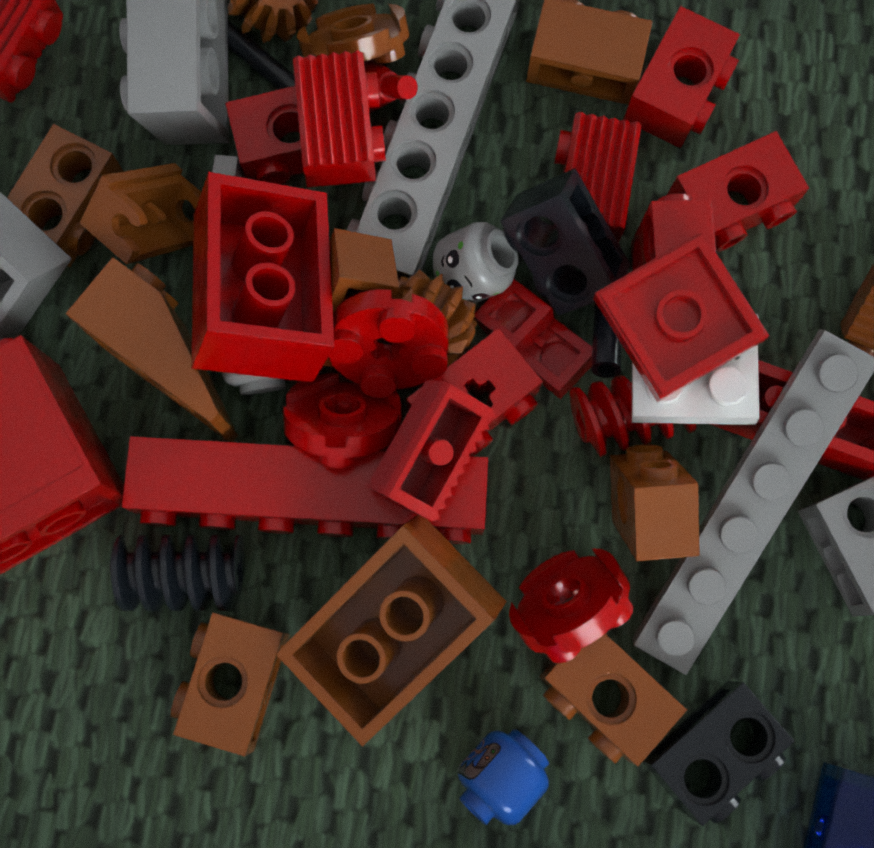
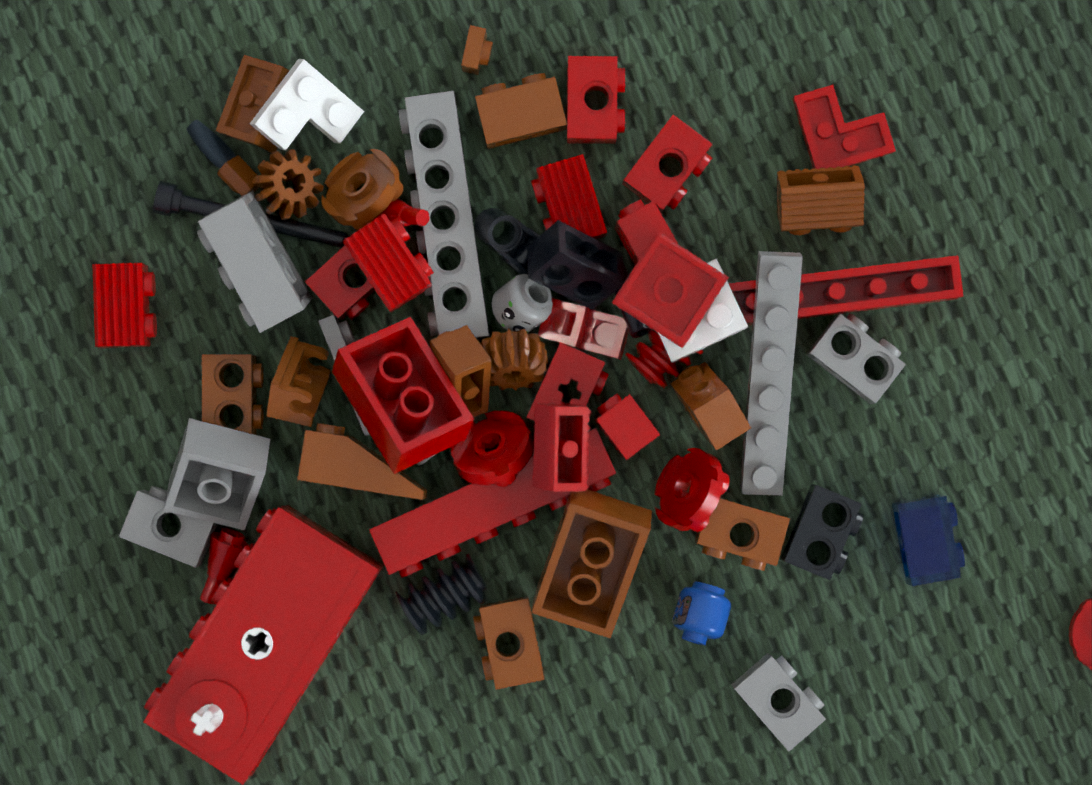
camera: 30 degrees left, 10 degrees up
red plate [328,289,449,398] -> none
none -> black piece [474,208,540,275]
none -> red brick [594,393,660,460]

